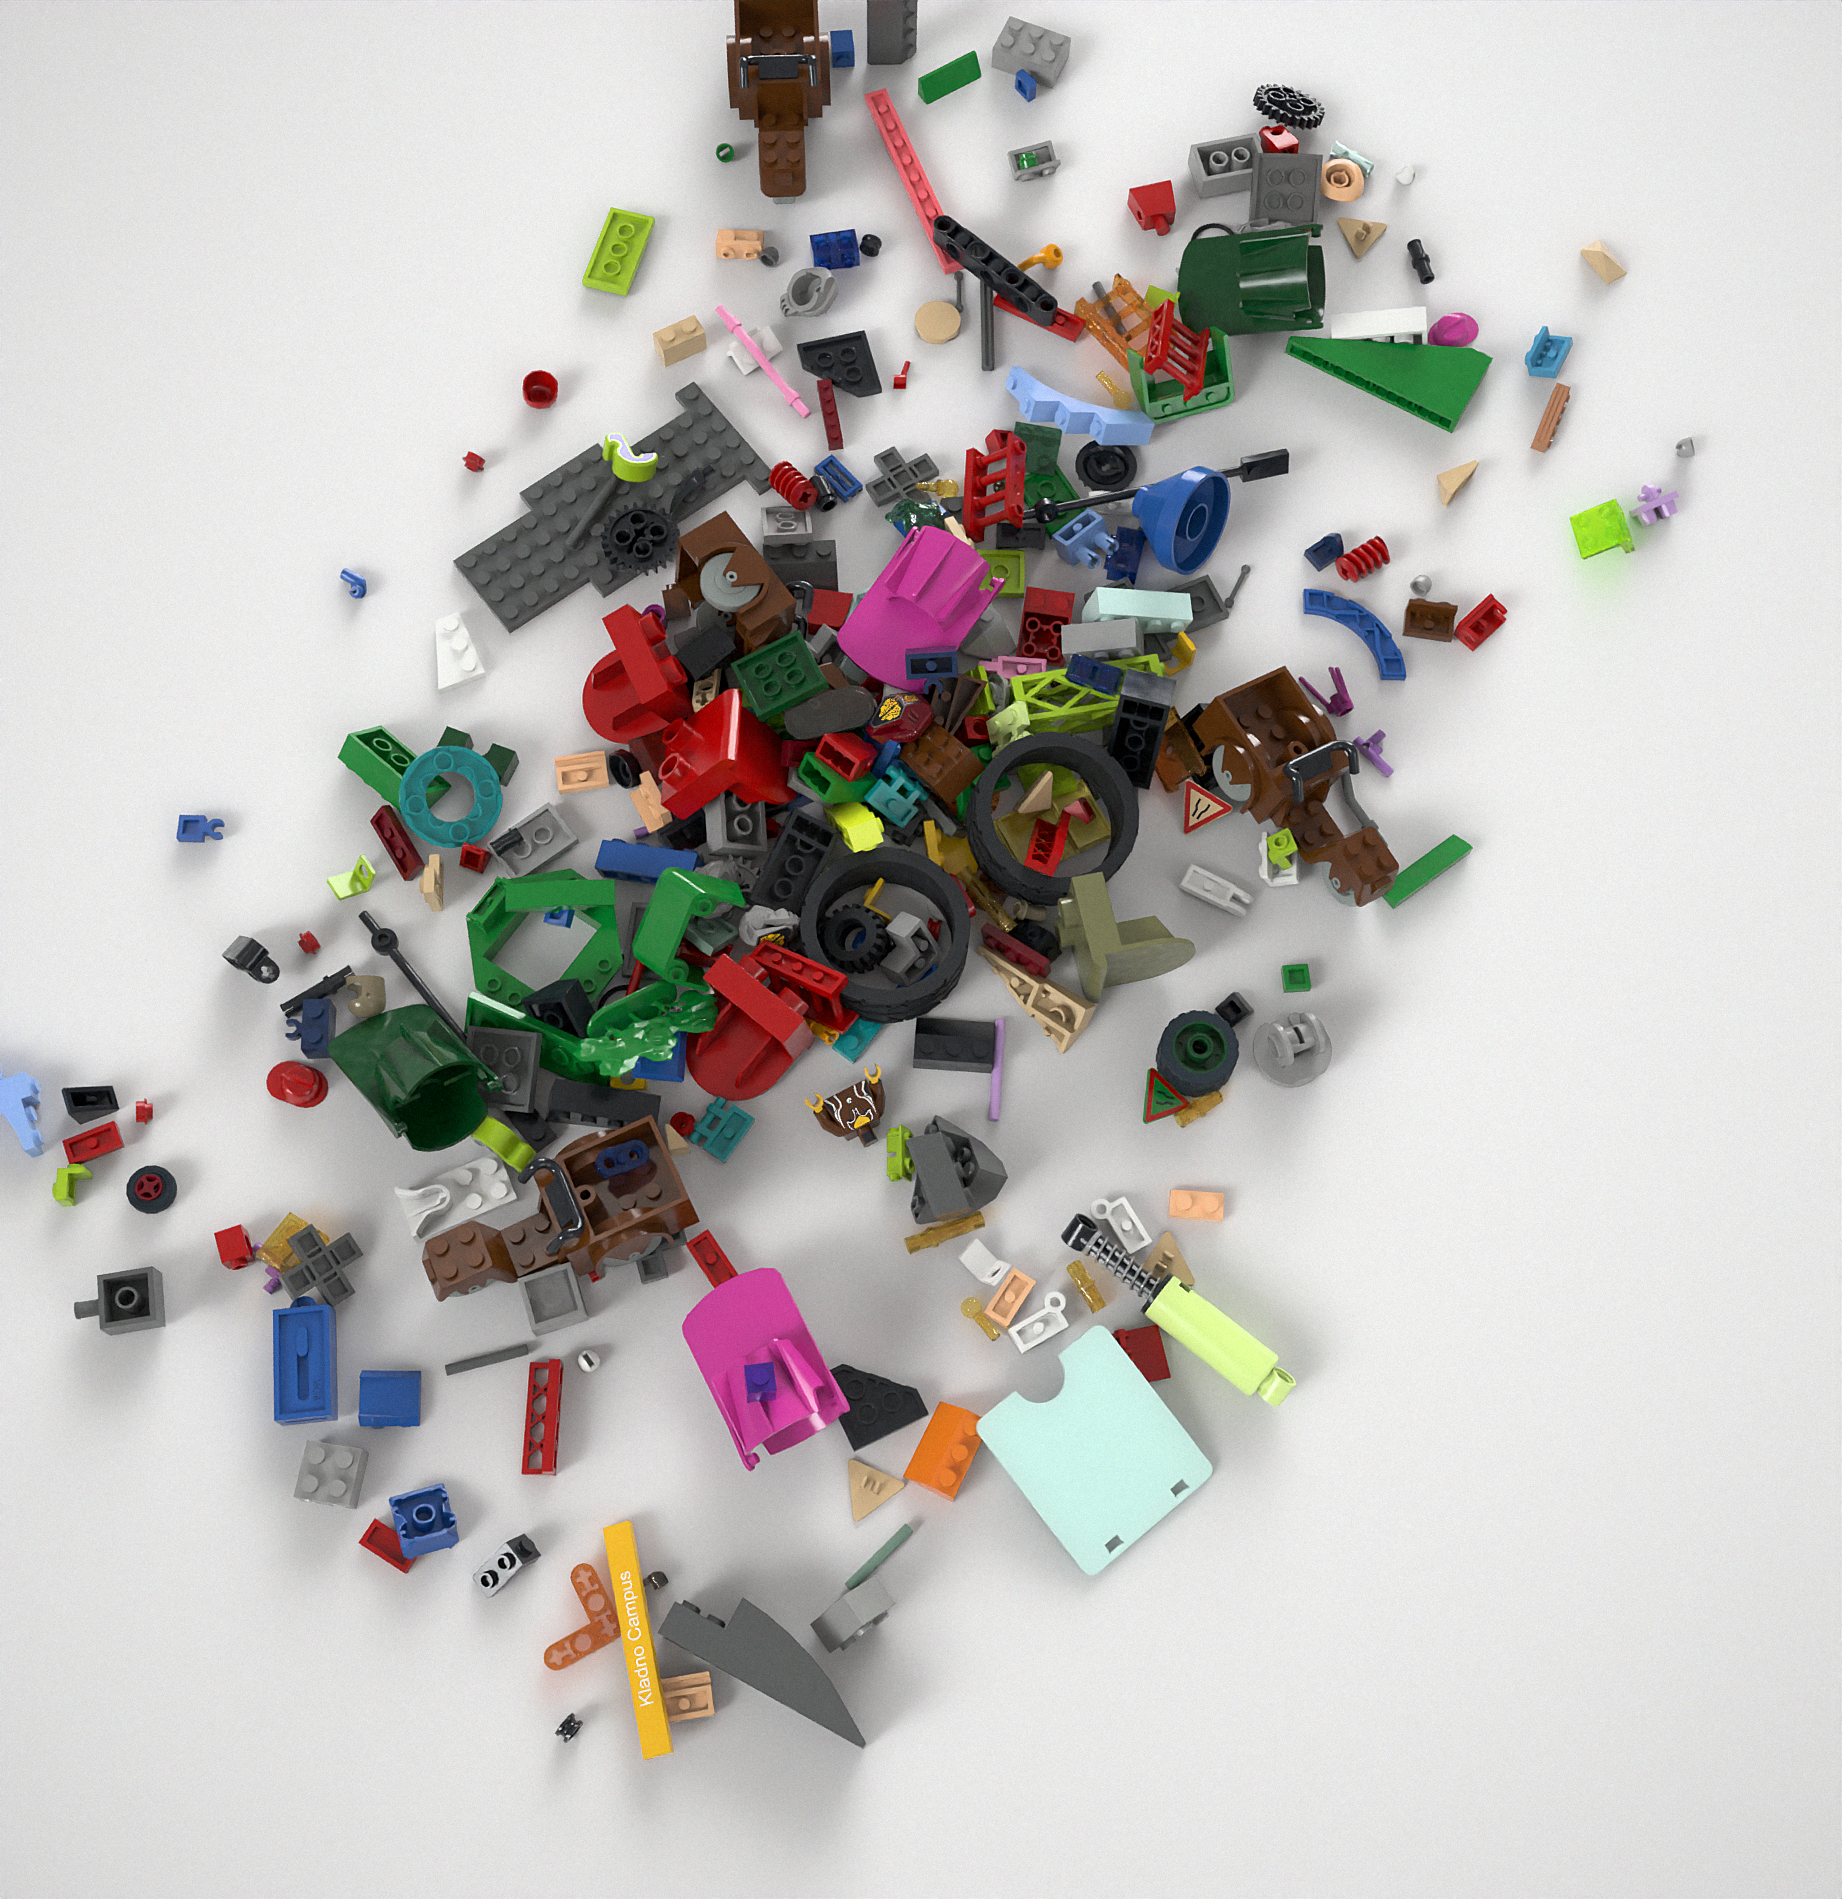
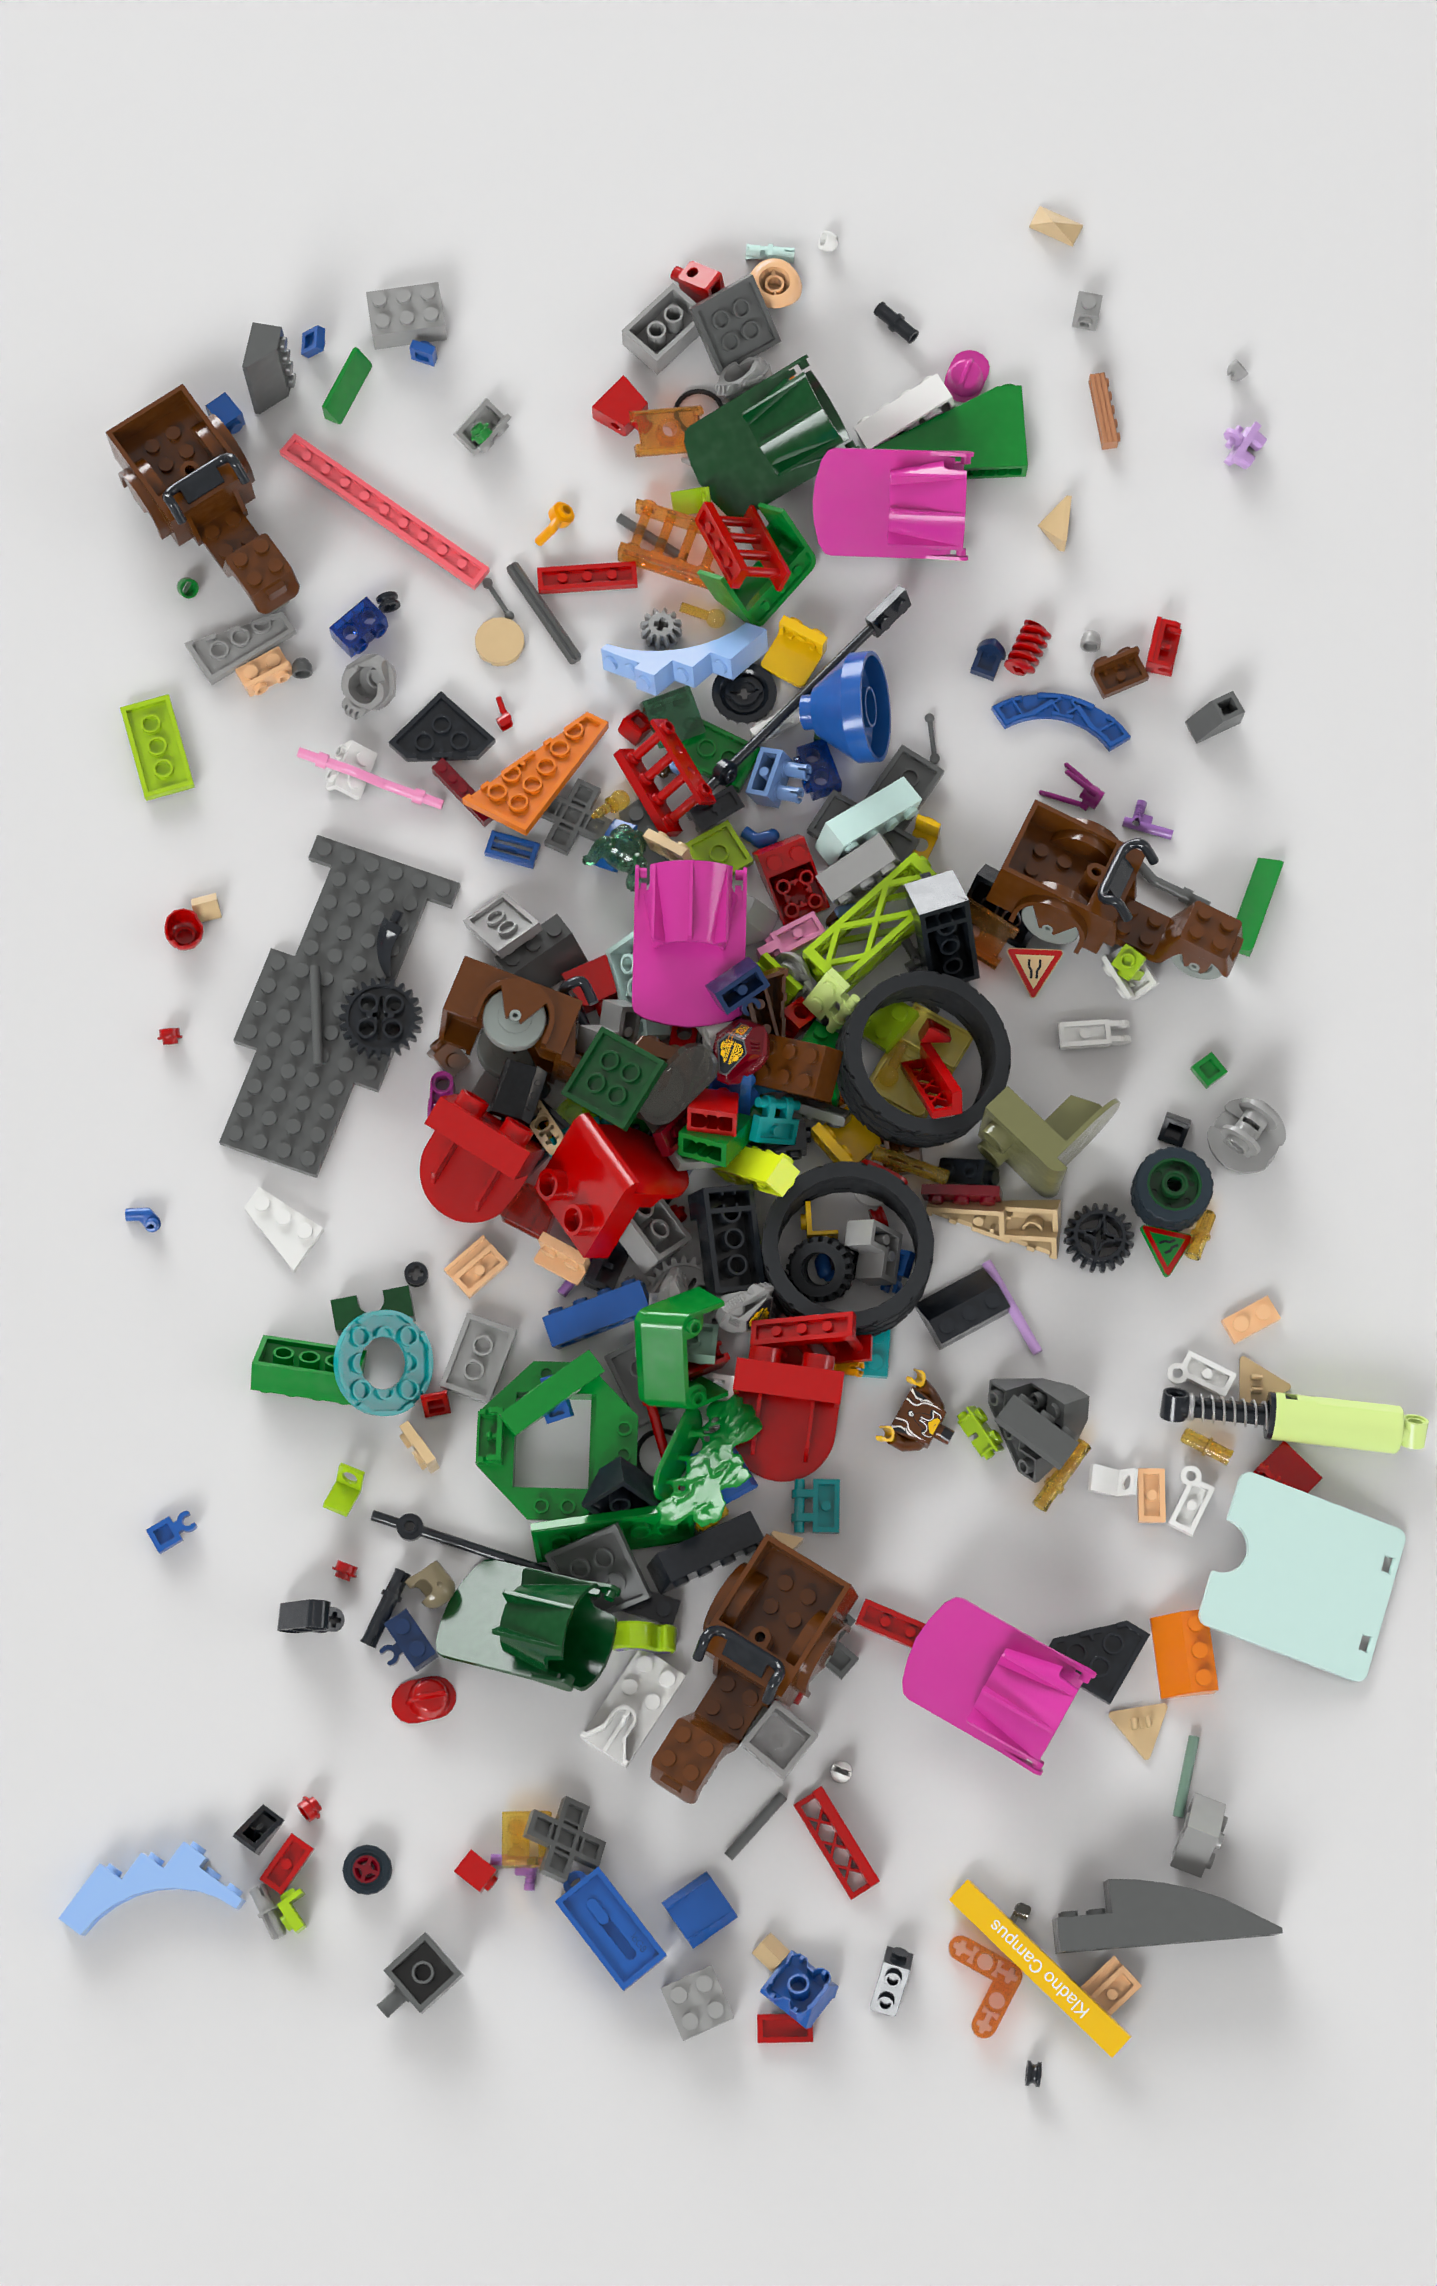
camera: 30 degrees left, 5 degrees up
dark red plate [370,805,425,881] -> none
black pin [490,827,524,857] -> none
clear blue plate [595,1140,649,1178] -> none
lime animal [602,432,658,482] -> none
black hat [609,749,642,789] -> none
tan brick [653,315,707,367] -> none
red plate [670,1112,695,1137] -> none
dark purple brick [744,1362,777,1403] -> none
red piece [769,461,818,511] -> none
black brick [809,475,837,512] -> none
black beam [933,215,1058,327] -> none
clear yellow bar [961,1297,1000,1341] -> none
tan slope [1012,770,1053,813] -> none
dark tan pin [1013,900,1047,923] -> none
clear blue brick [1065,653,1124,698] -> none
black gear [1253,84,1325,130] -> none
tan piece [1337,217,1387,259] -> none
dark azure bracket [1525,326,1573,379] -> none
clear neon green bracket [1569,499,1635,560] -> none
none -> light grey wing [184,611,297,685]
none -> tan slope [191,893,222,923]
none -> light grey axle [249,1884,286,1940]
none -> blue plate [301,325,325,358]
none -> black bush [404,1262,428,1287]
none -> orange wing [462,712,609,836]
none -> clear orange piece [629,405,704,458]
none -> light grey gear [640,608,682,651]
none -> blue arm [740,826,780,849]
none -> tan slope [752,1932,790,1972]
none -> yellow bracket [761,615,828,688]
none -> dark pink piece [813,448,974,561]
none -> black gear [1063,1203,1134,1273]
none -> light grey brick [1072,291,1103,331]
none -> dark grey slope [1185,691,1245,744]

